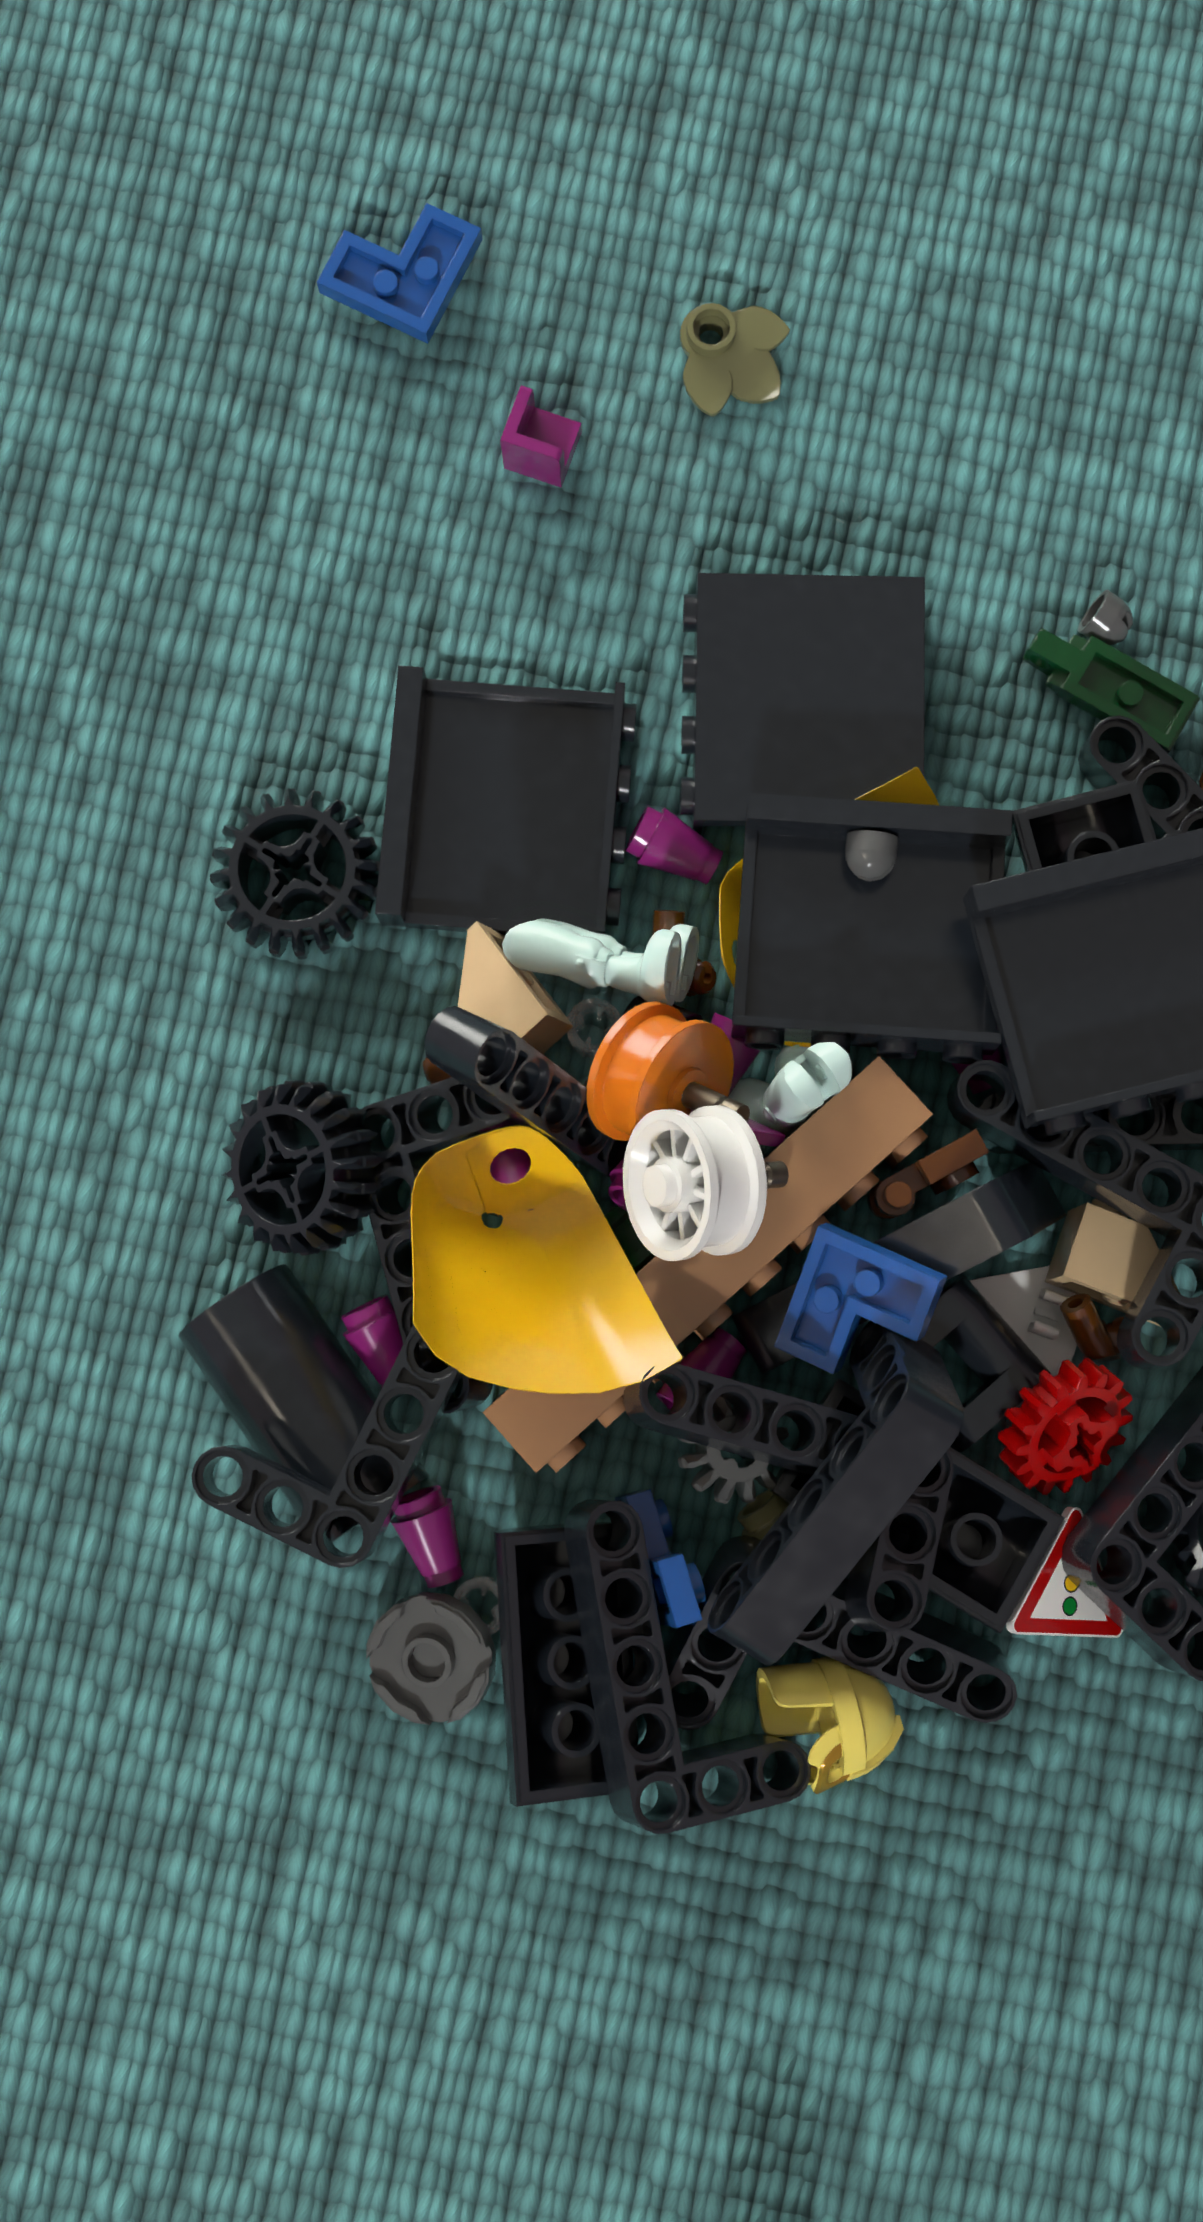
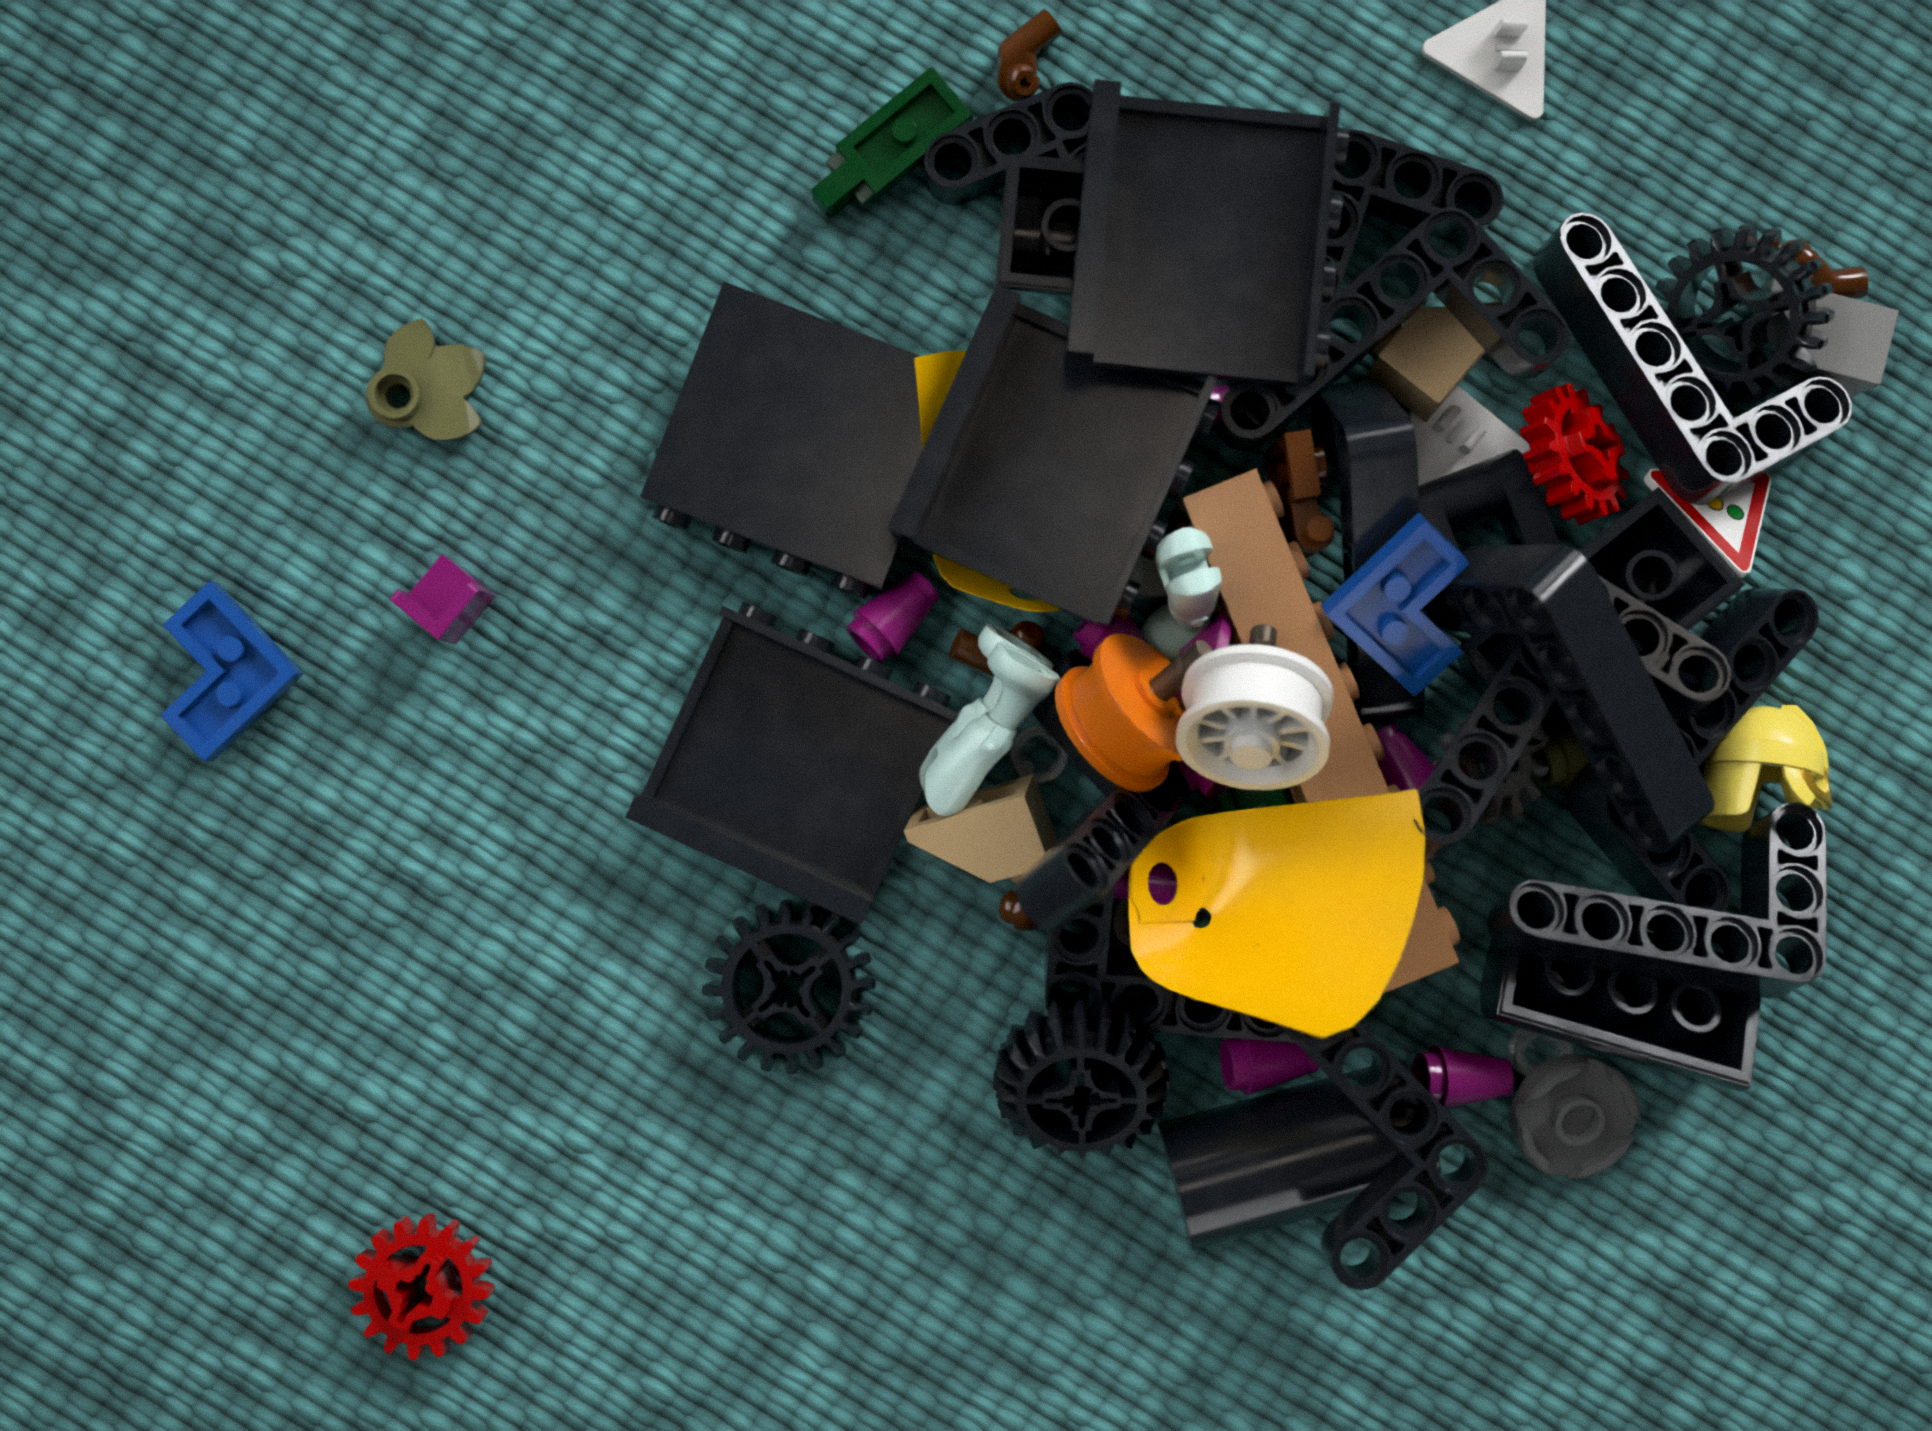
camera: 75 degrees left, 5 degrees up
blue plate [615,1489,706,1628] -> none
dark grey hinge [845,830,899,881] -> none
reddish brown arm [1060,1293,1124,1361] -> none
dark grey hinge [1078,589,1133,645] -> none

